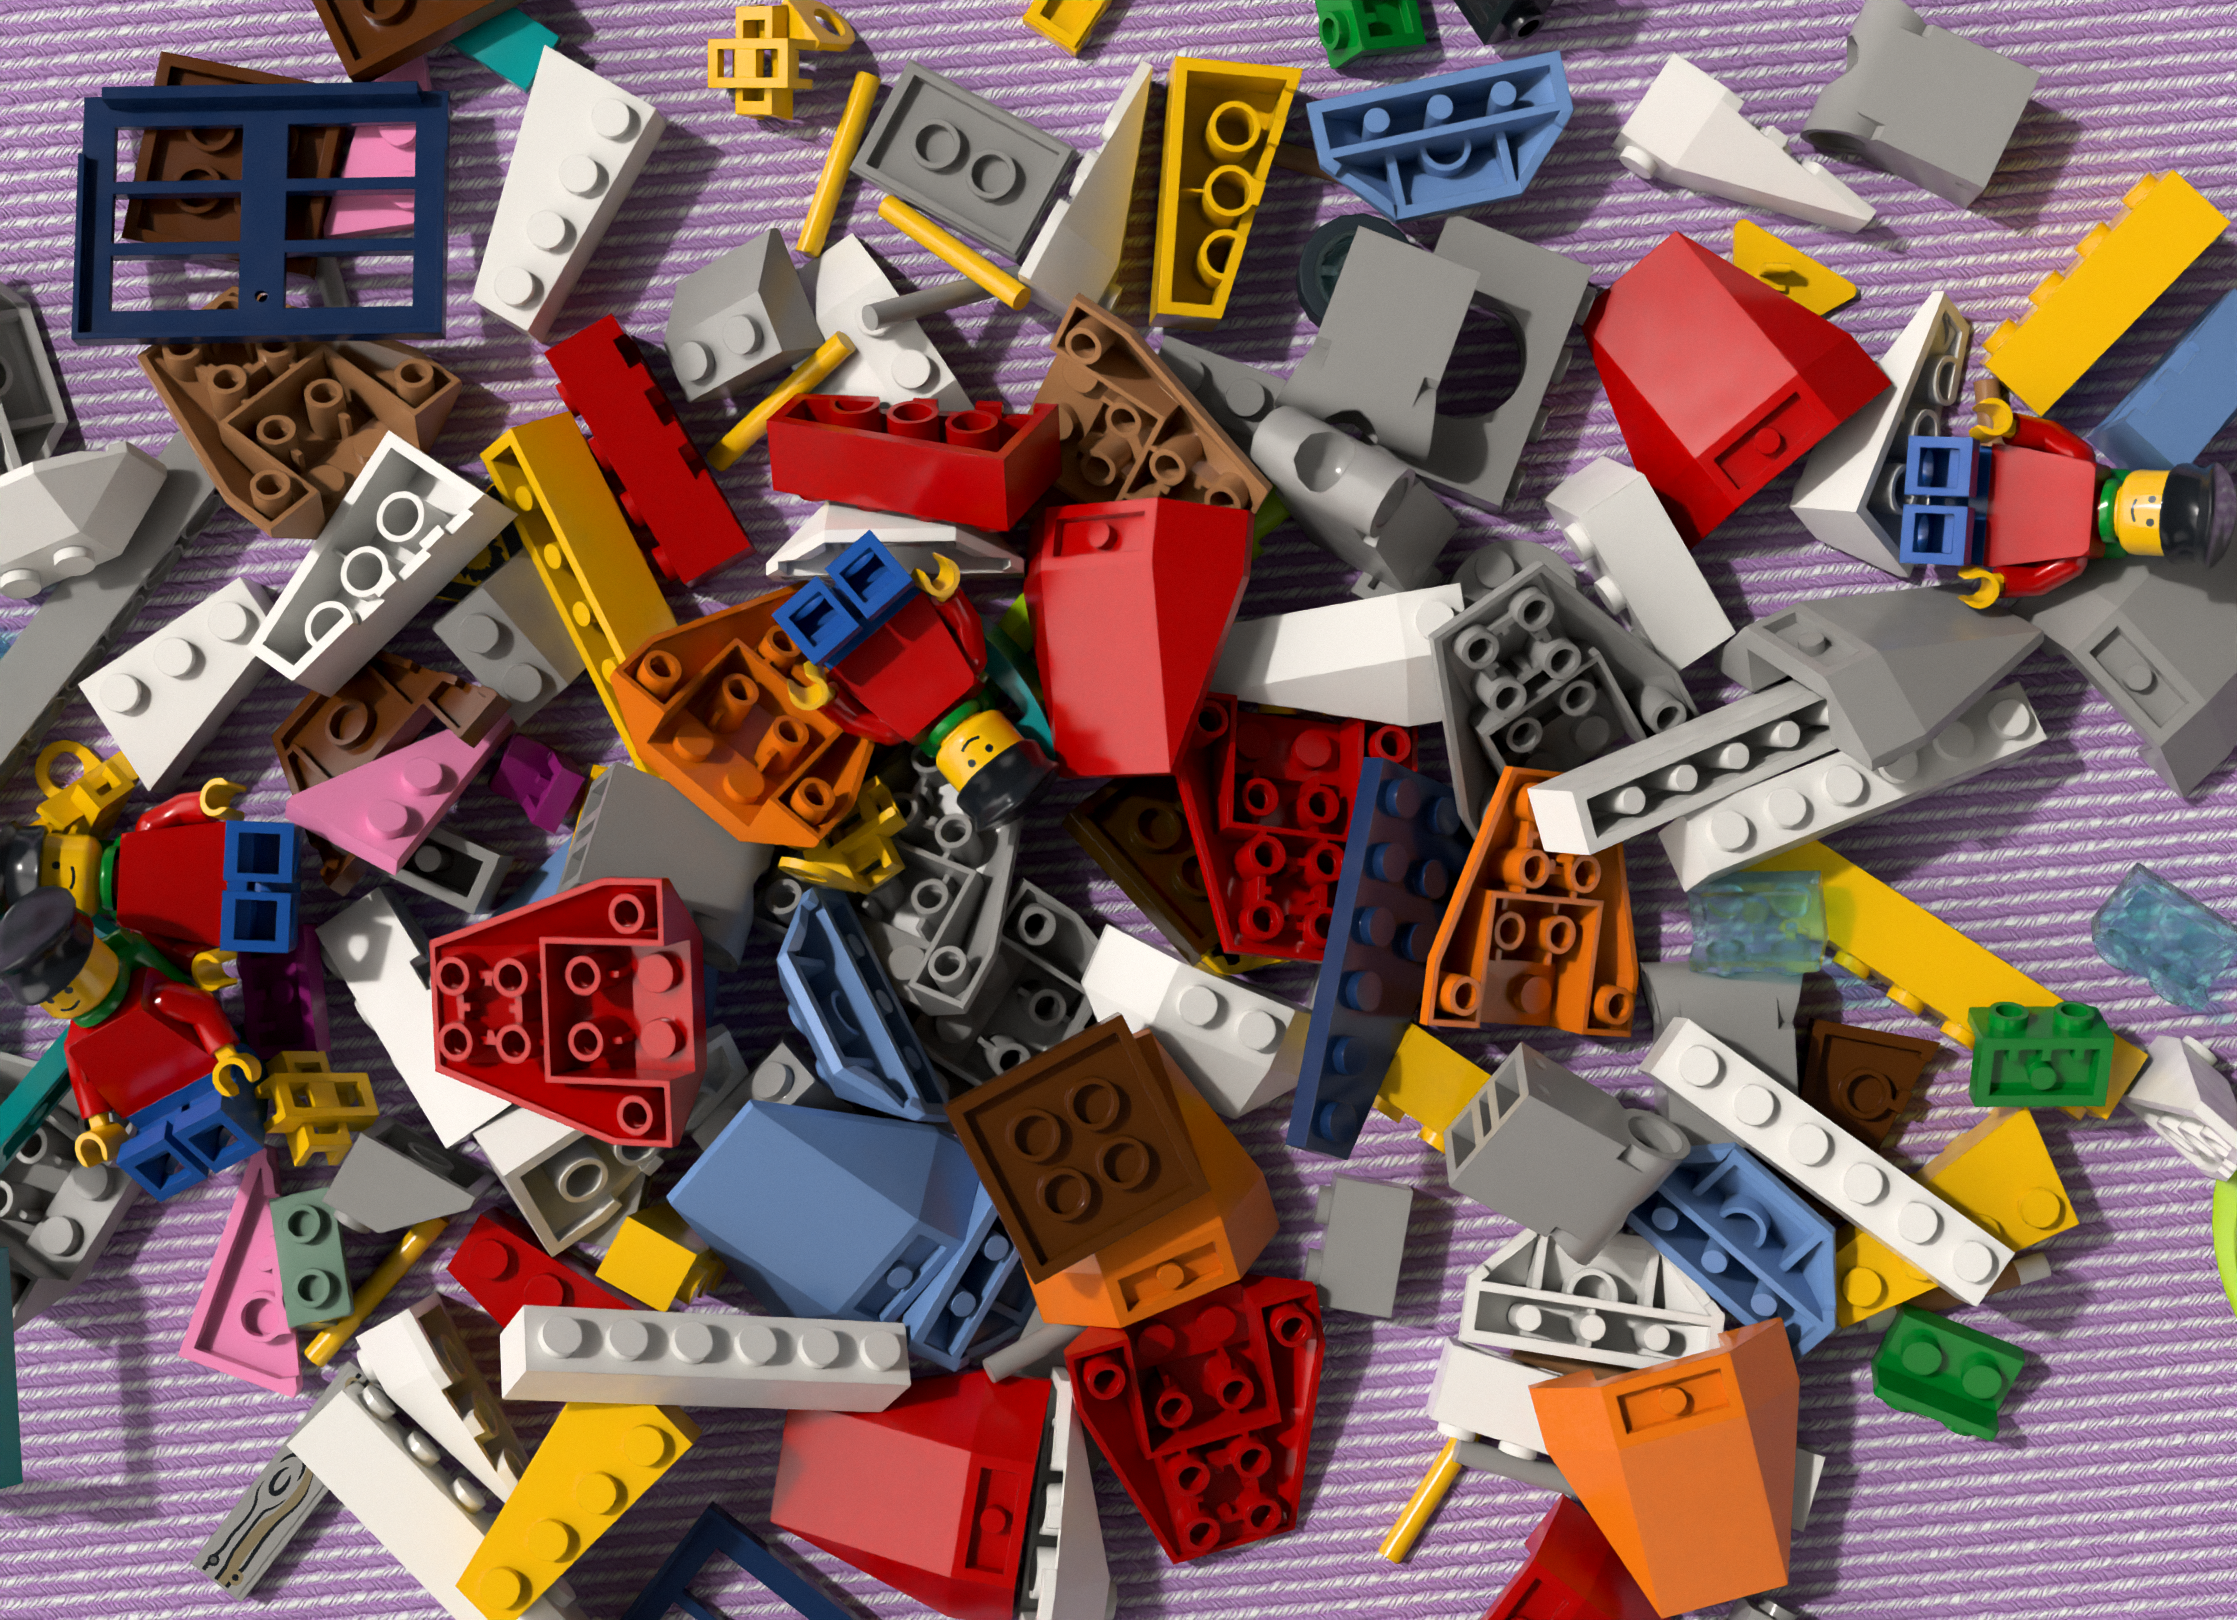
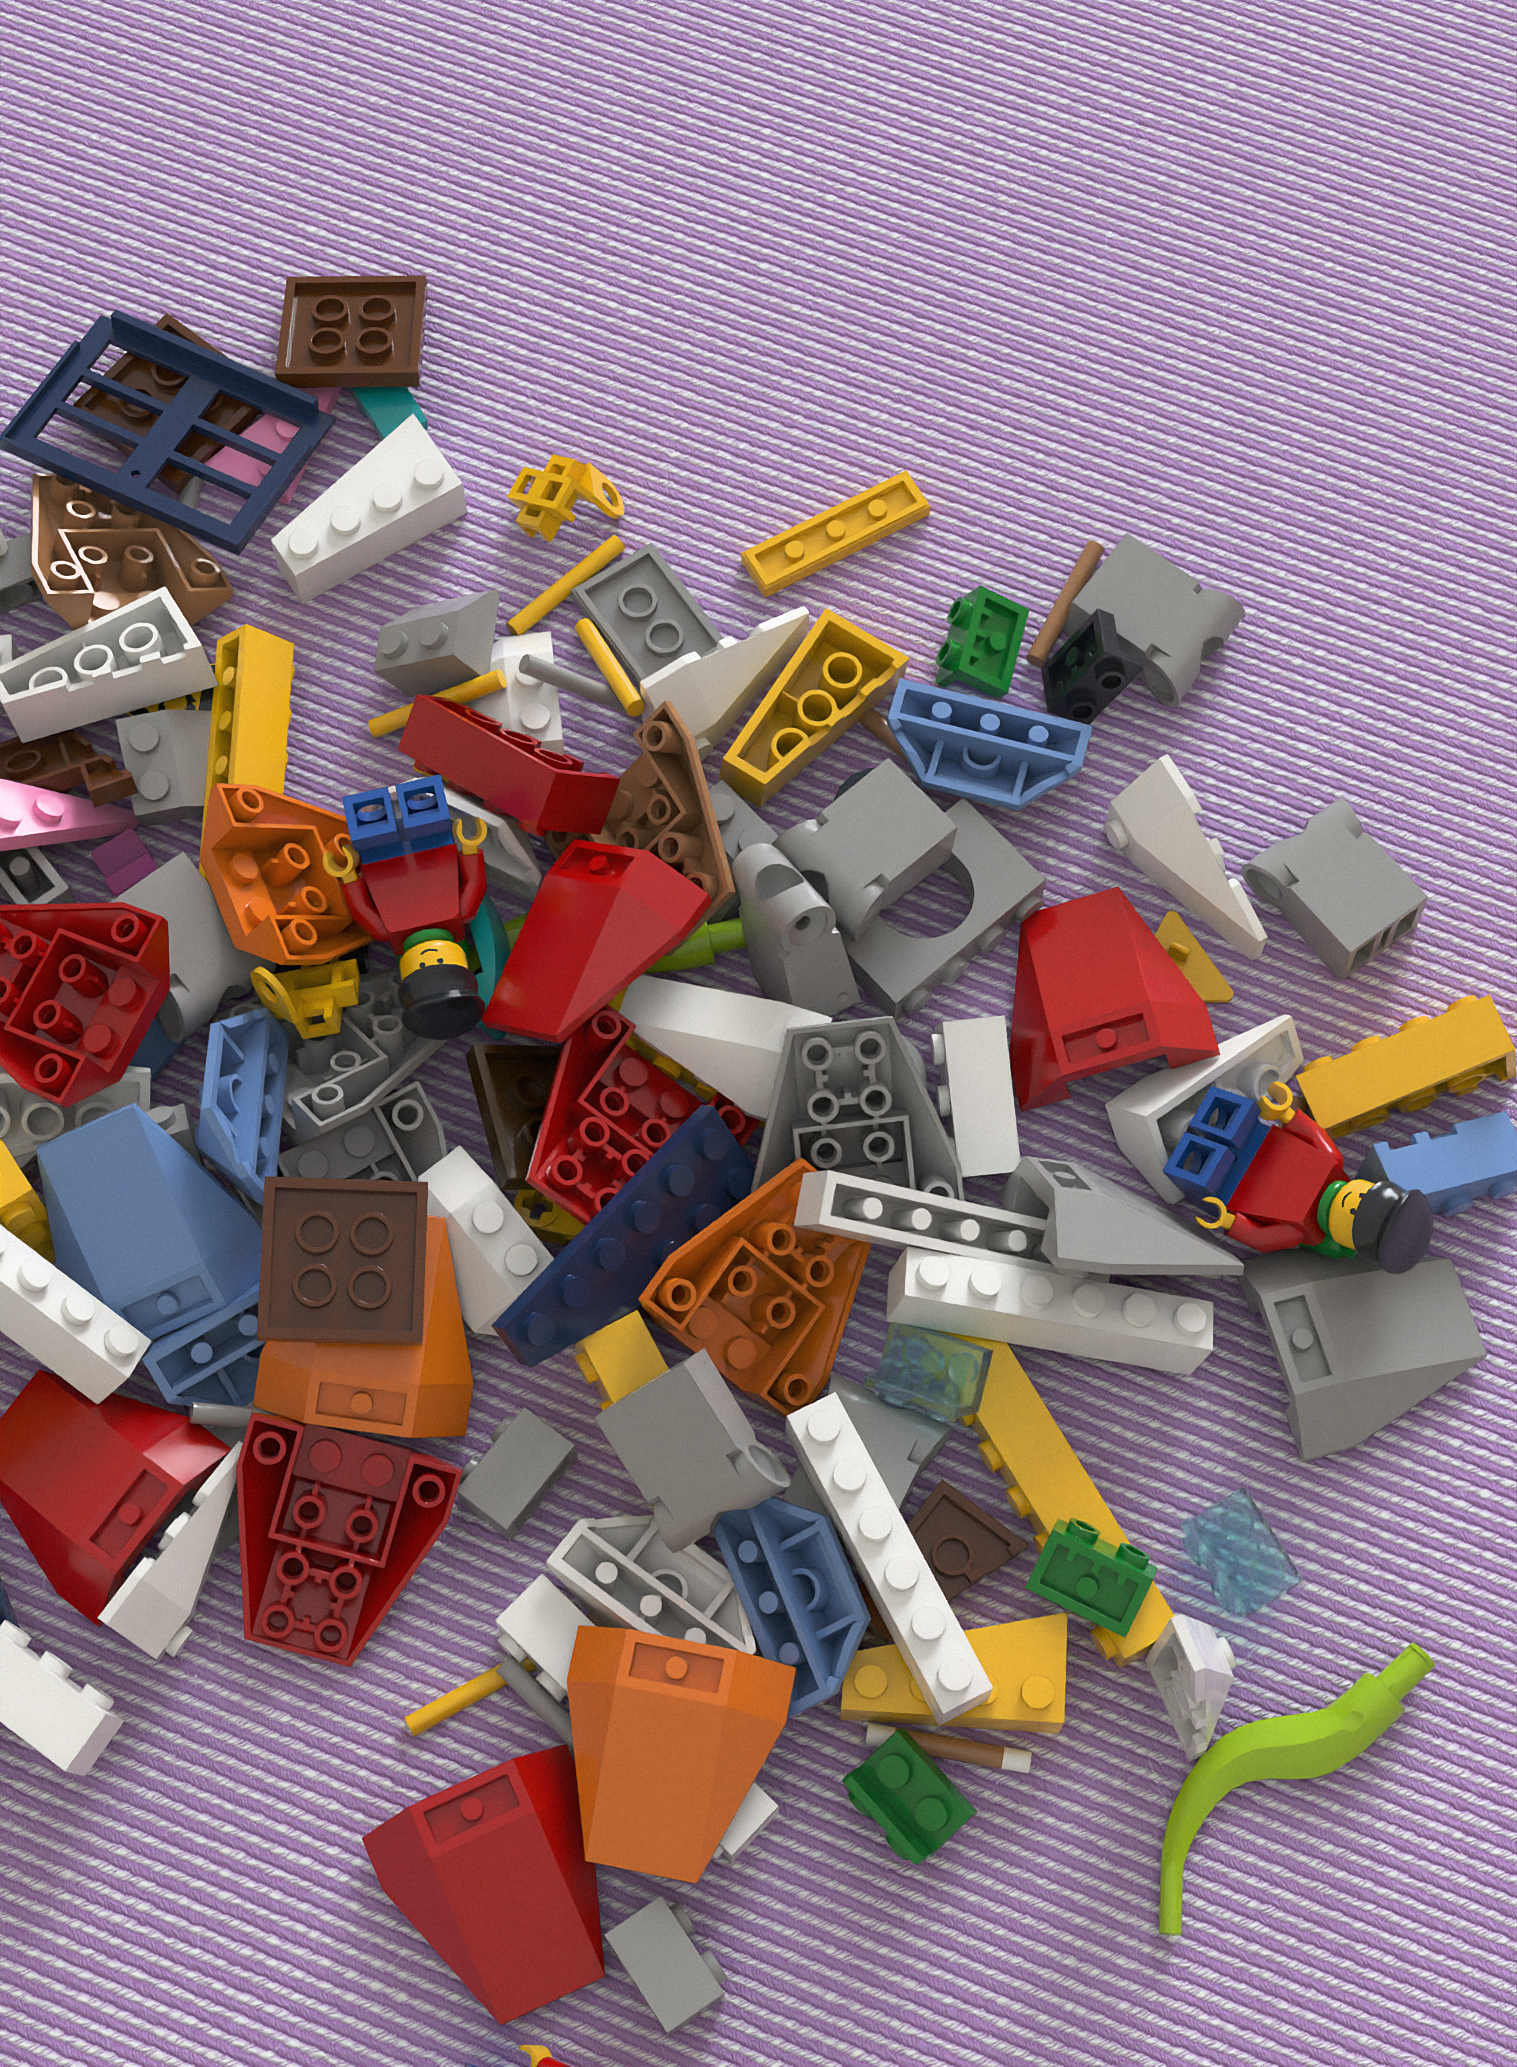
camera: 25 degrees right, 20 degrees down
red wedge [544,313,758,590] -> none

